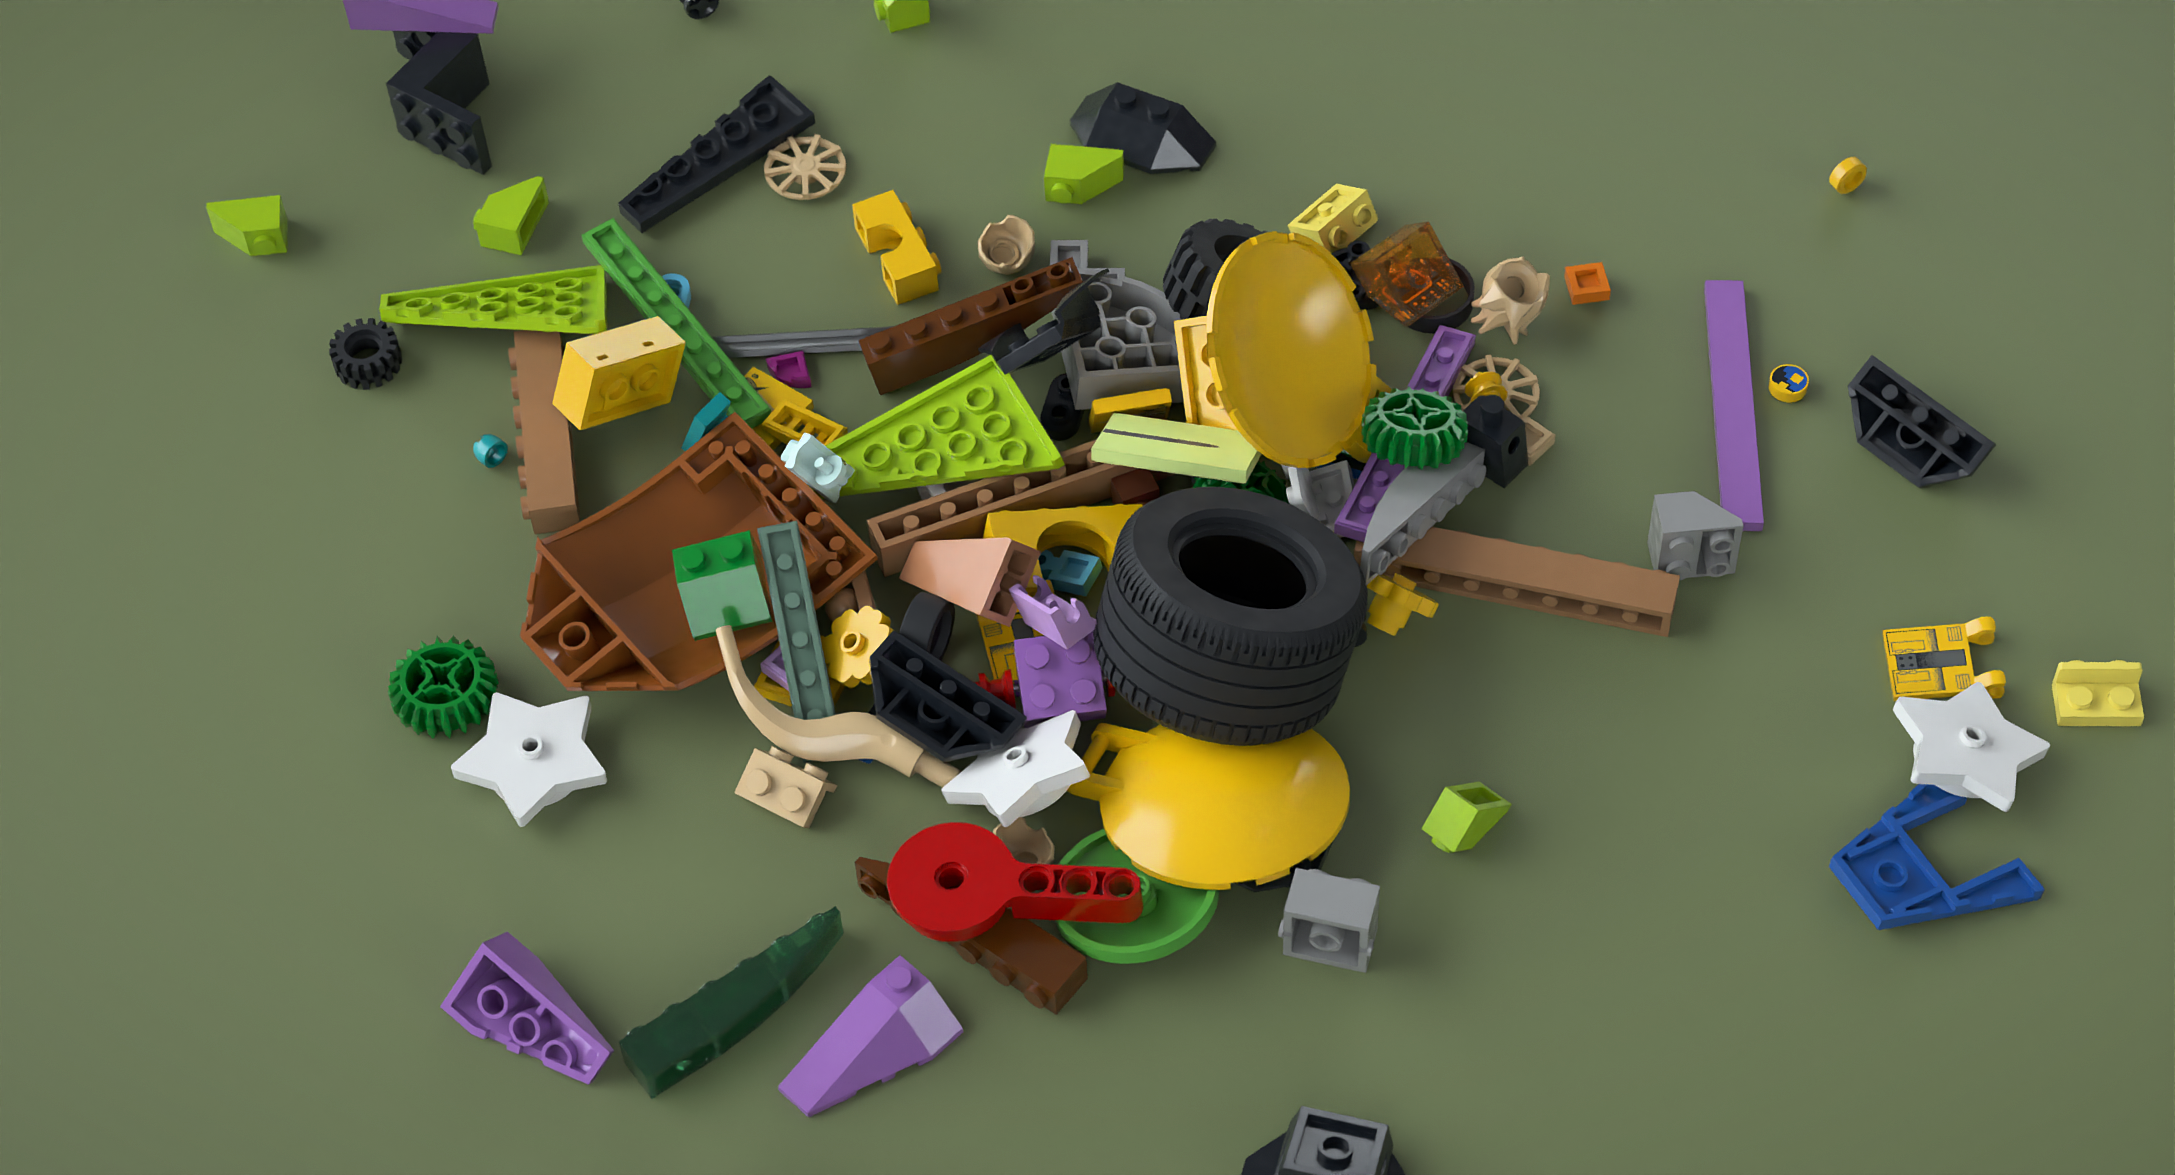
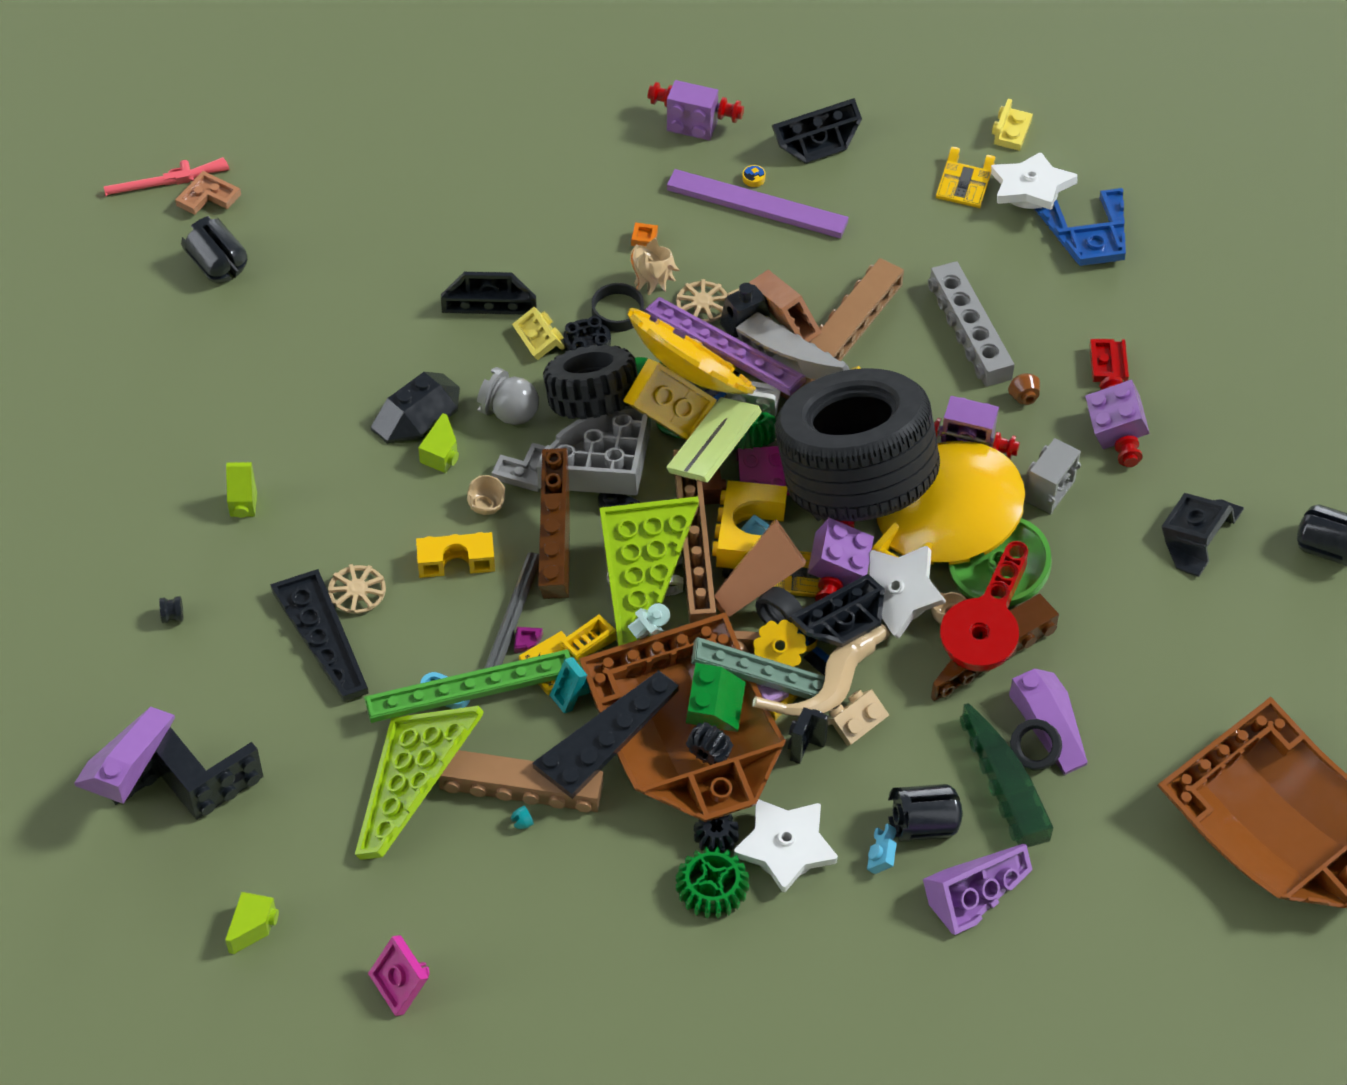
camera: 75 degrees left, 0 degrees up
black tyre [329,318,402,390] -> none
lime slope [473,176,549,255] -> none
yellow piece [552,316,686,430] -> none
black piece [978,268,1110,375] -> none
lavender hinge [1008,575,1097,650] -> none
yellow tile [1089,388,1172,433] -> none
clear orange slope [1350,221,1464,326] -> none
green gear [1361,386,1468,470] -> none
lime slope [1421,781,1512,853] -> none
yellow wheel [1465,372,1508,404] -> none
light grey slope [1647,491,1743,580] -> none
yellow tile [1829,157,1867,194] -> none
none -> dark pink tile [368,935,430,1016]
none -> black wedge [441,271,537,315]
none -> light grey tile [477,367,539,425]
none -> black wing [532,671,679,799]
none -> medium lavender brick [647,80,744,140]
none -> black gear [686,722,733,765]
none -> black gear [694,814,739,854]
none -> nougat slope [749,270,821,342]
none -> black bracket [788,707,828,764]
none -> medium azure plate [867,823,897,874]
none -> black cylinder [888,784,963,841]
none -> light grey brick [928,261,1015,387]
none -> medium lavender brick [934,396,1020,460]
none -> dark orange cone [1008,373,1040,405]
none -> black tyre [1010,719,1062,770]
none -> medium lavender brick [1085,376,1150,467]
none -> red plate [1089,339,1129,382]

